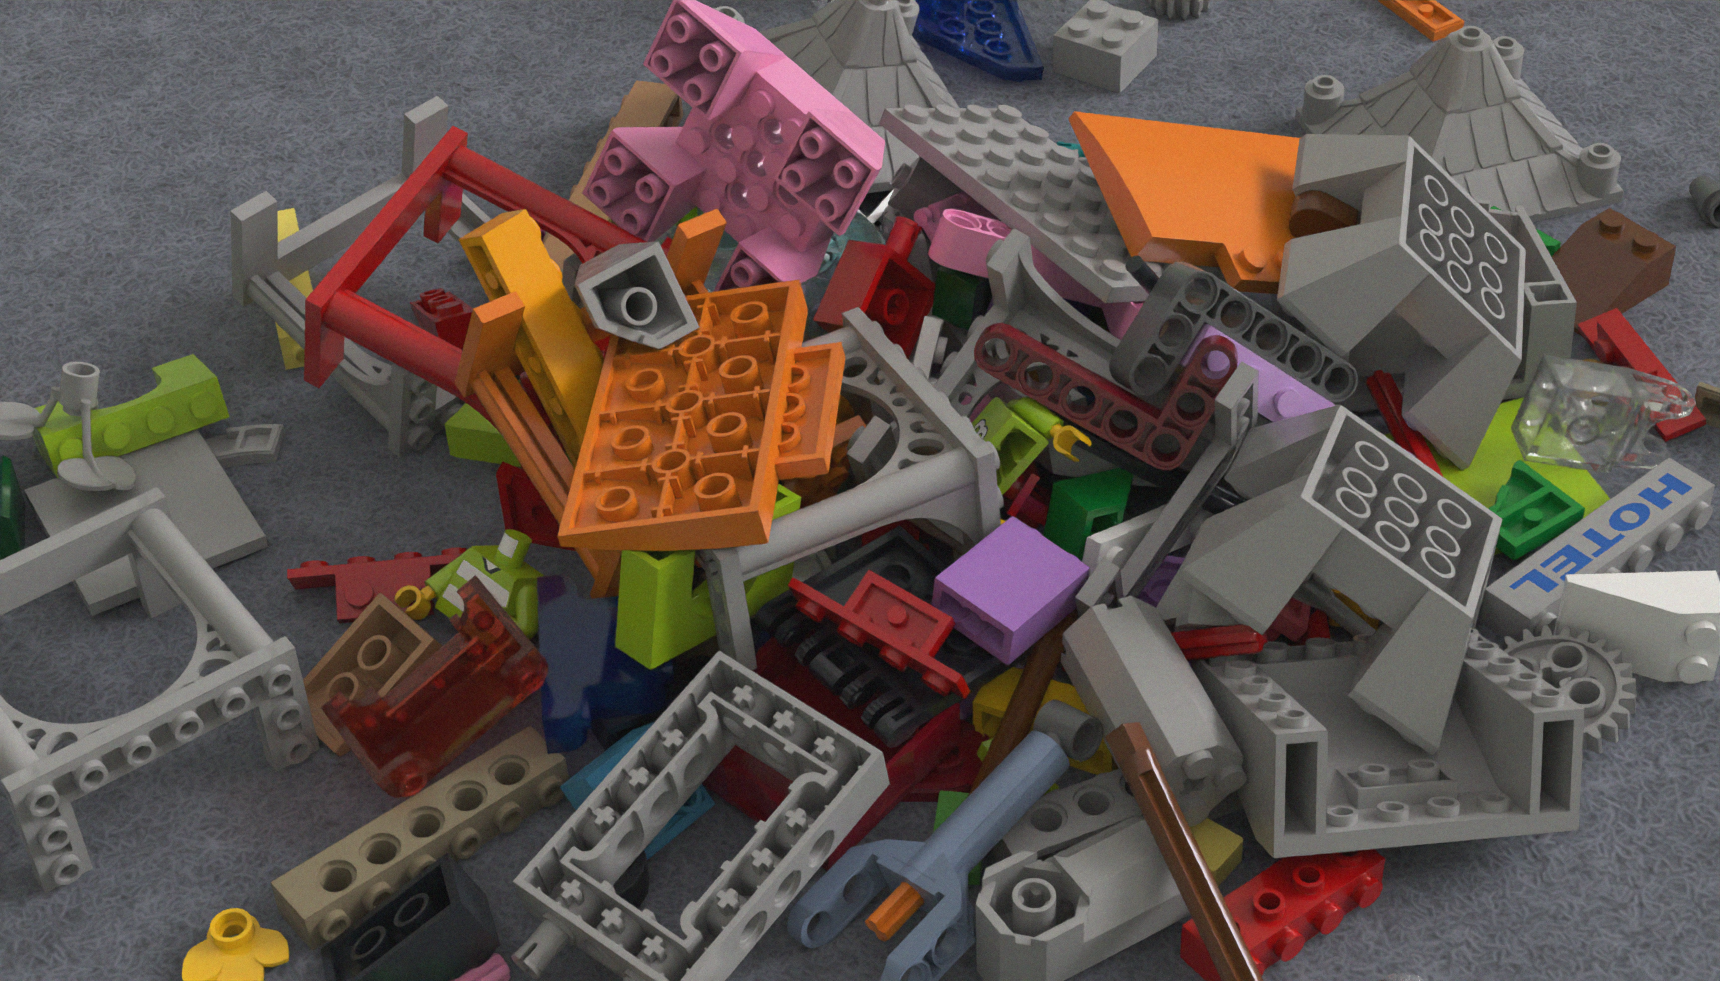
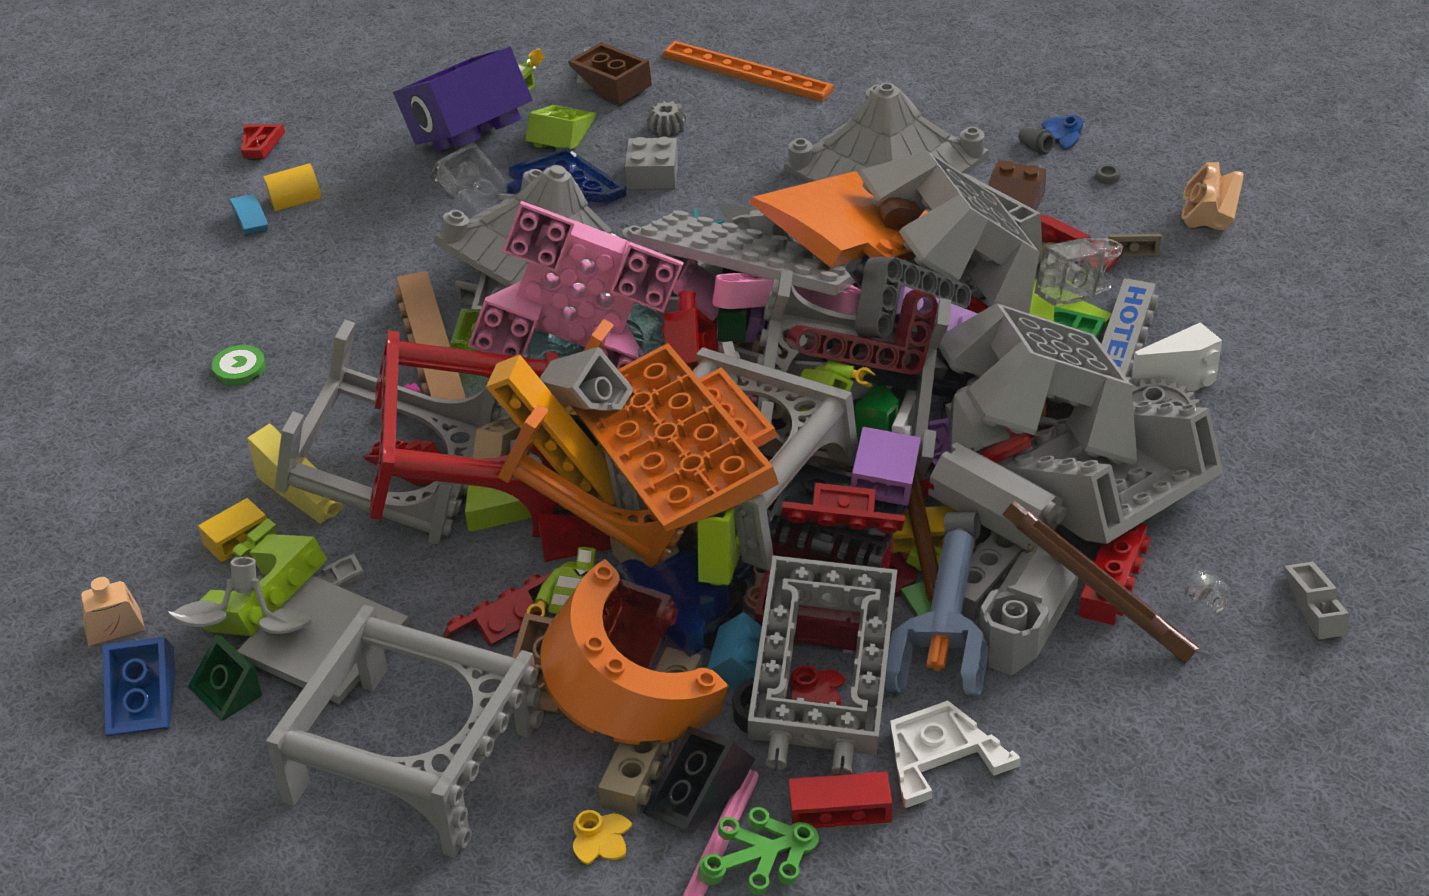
camera: 30 degrees left, 0 degrees up
none -> yellow brick [198,498,267,562]
none -> bright green tile [211,345,266,386]
none -> lime plate [232,518,276,560]
none -> orange windscreen [540,559,728,745]
none -> red plate [790,665,846,706]

